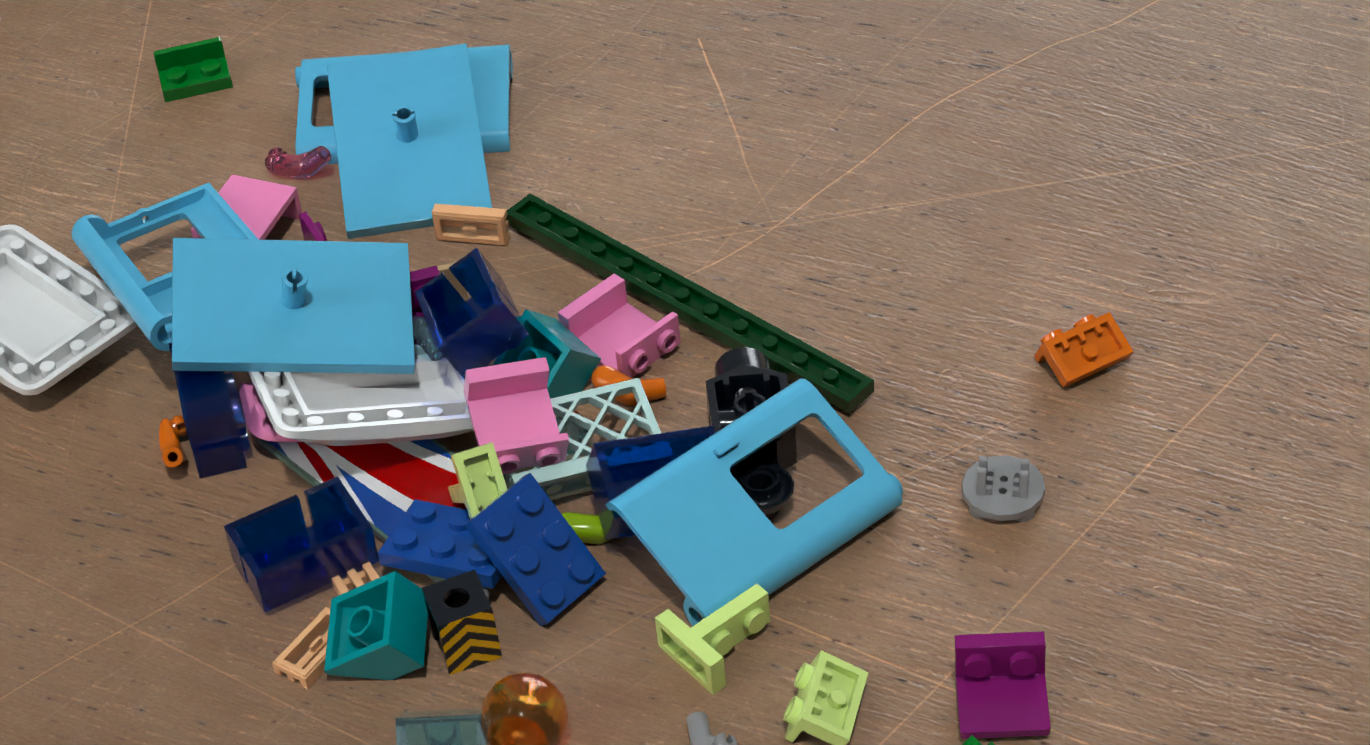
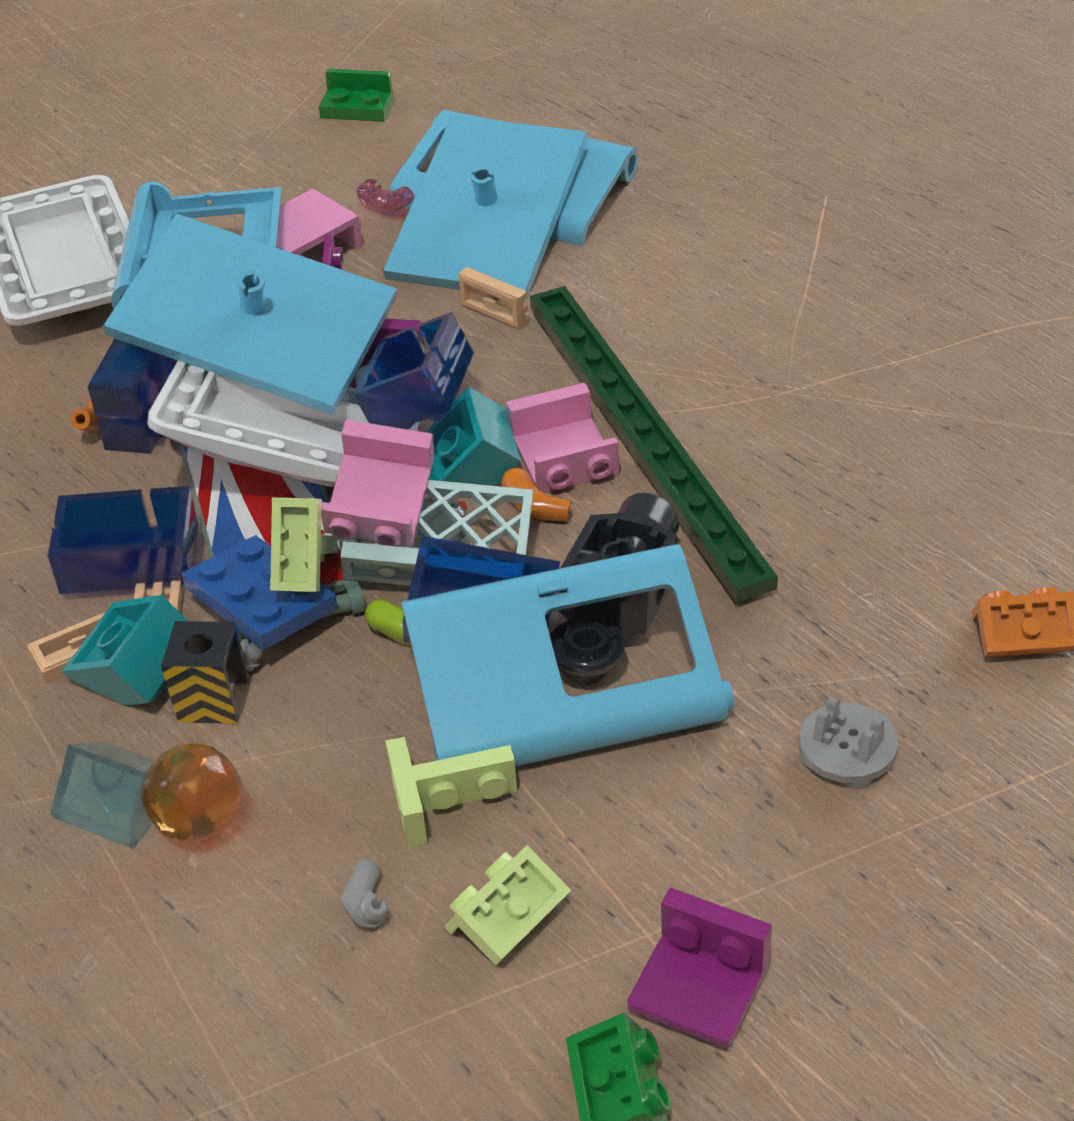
camera: 25 degrees right, 0 degrees up
blue plate [464,473,606,626] -> none

